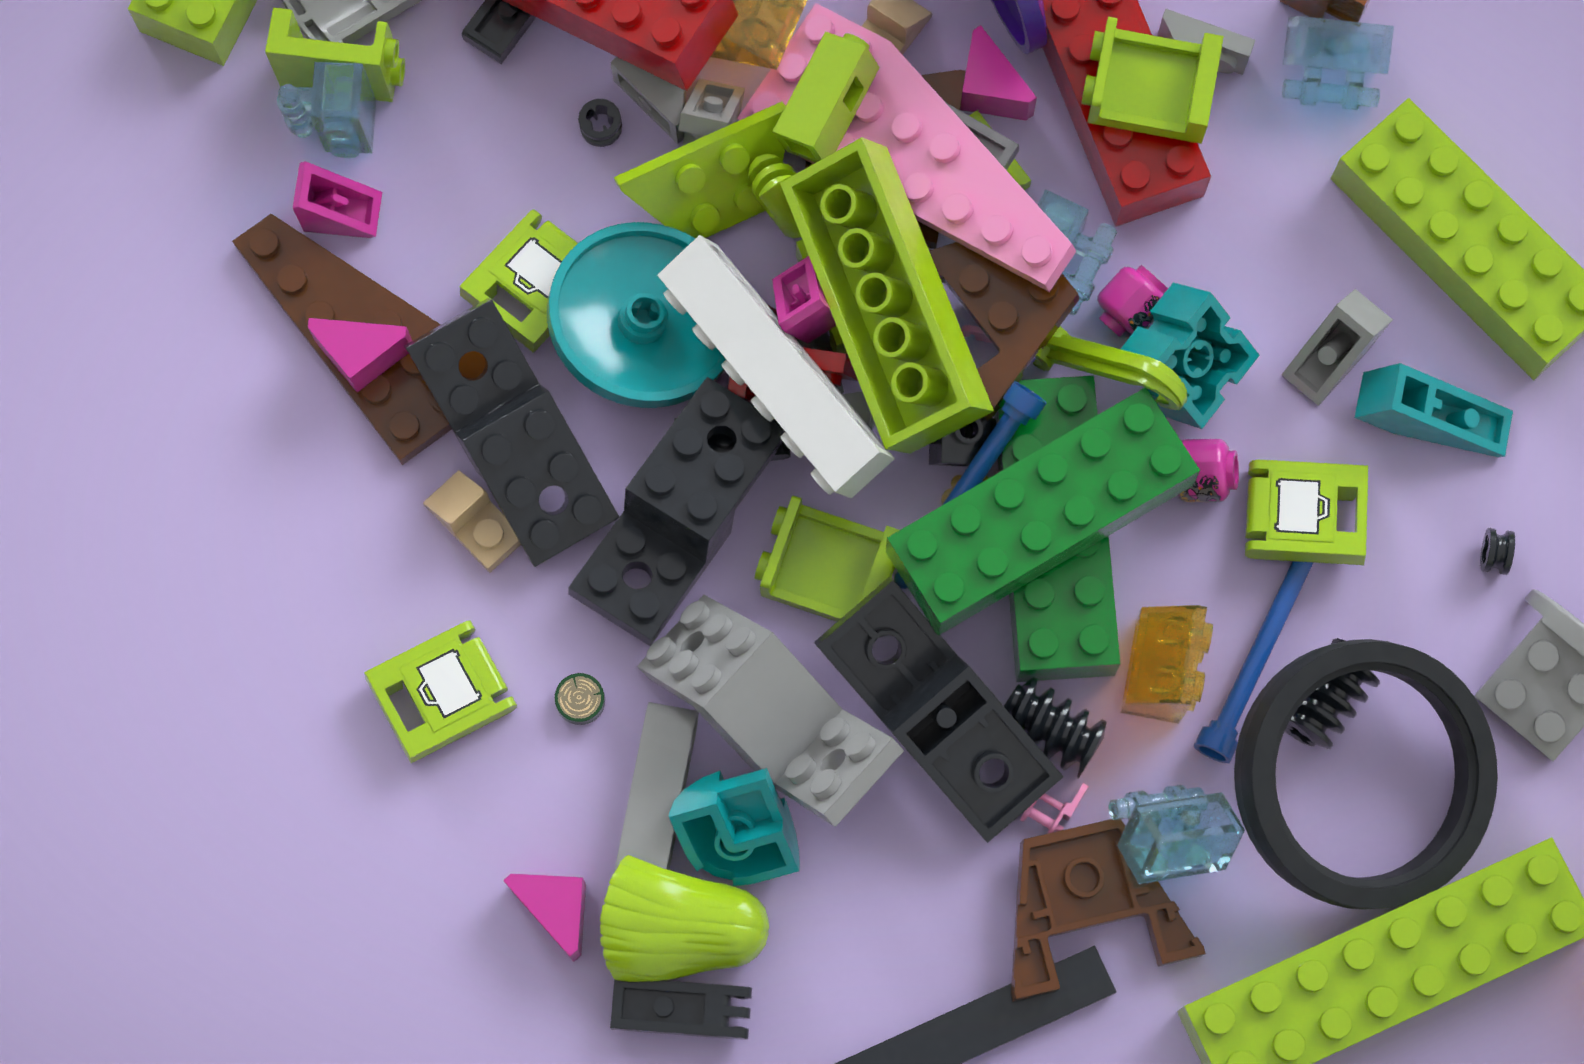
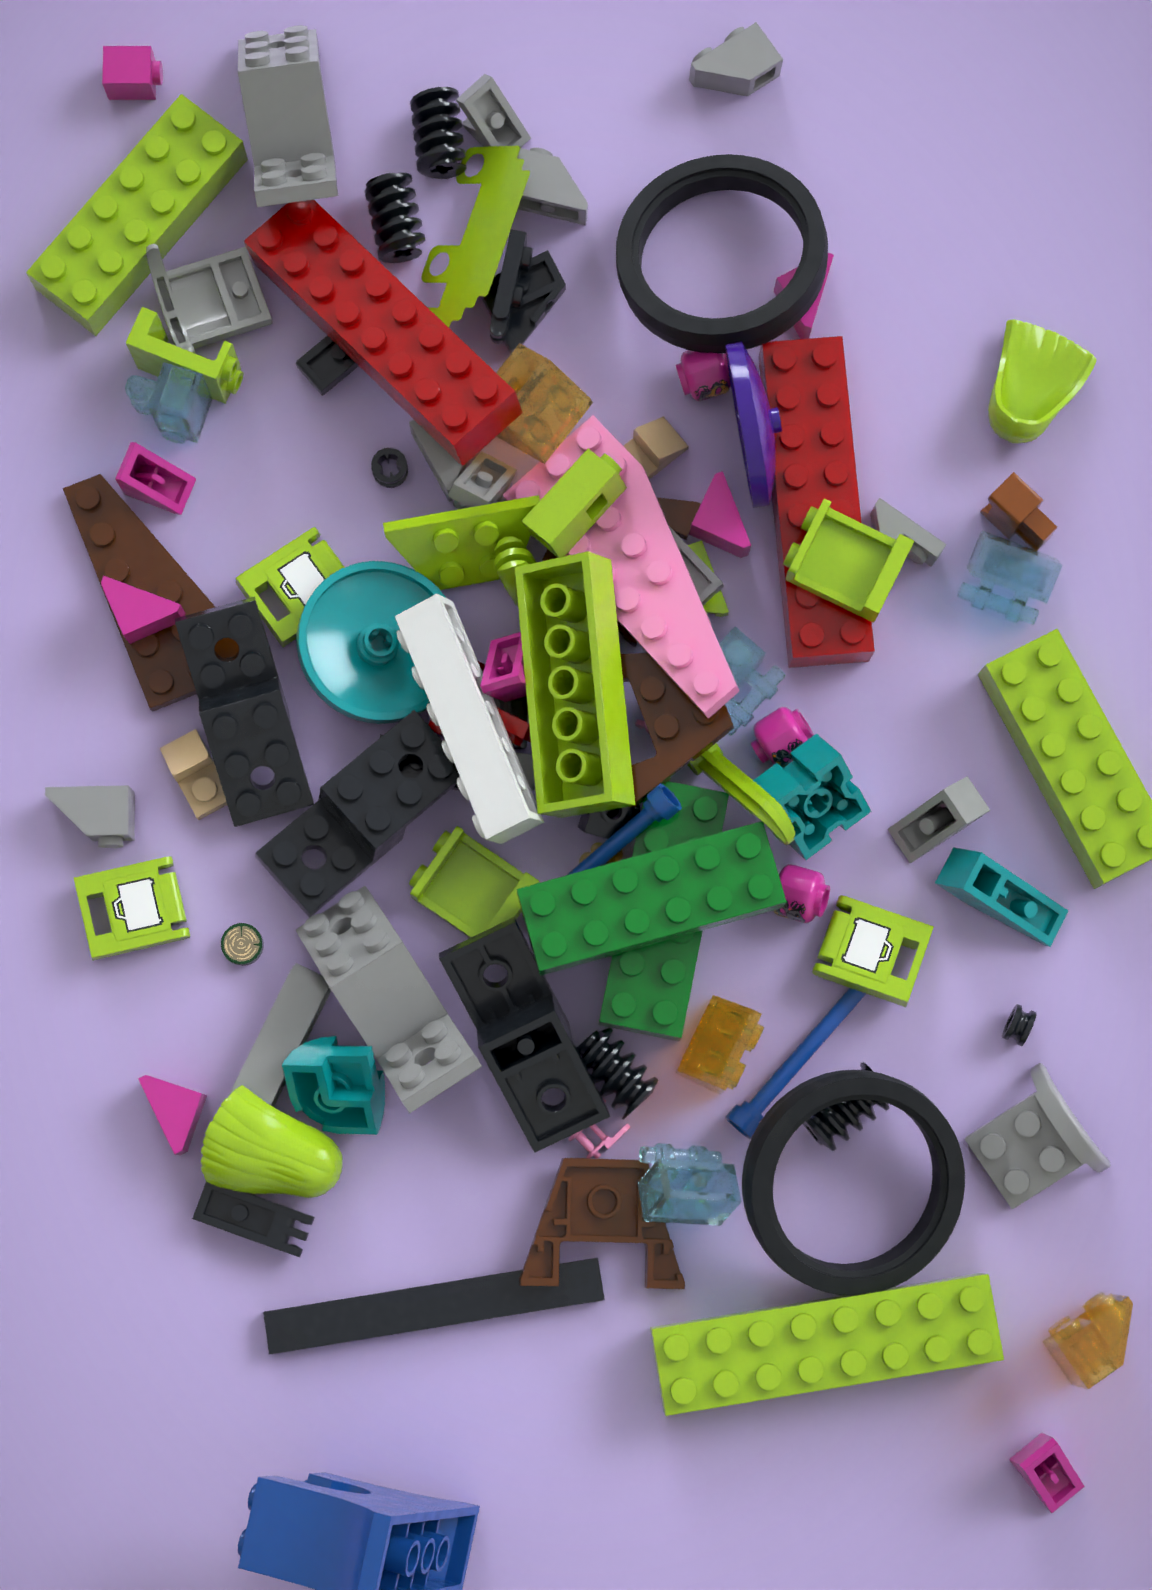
camera: 10 degrees right, 5 degrees up
none -> light grey slope [45,785,135,848]

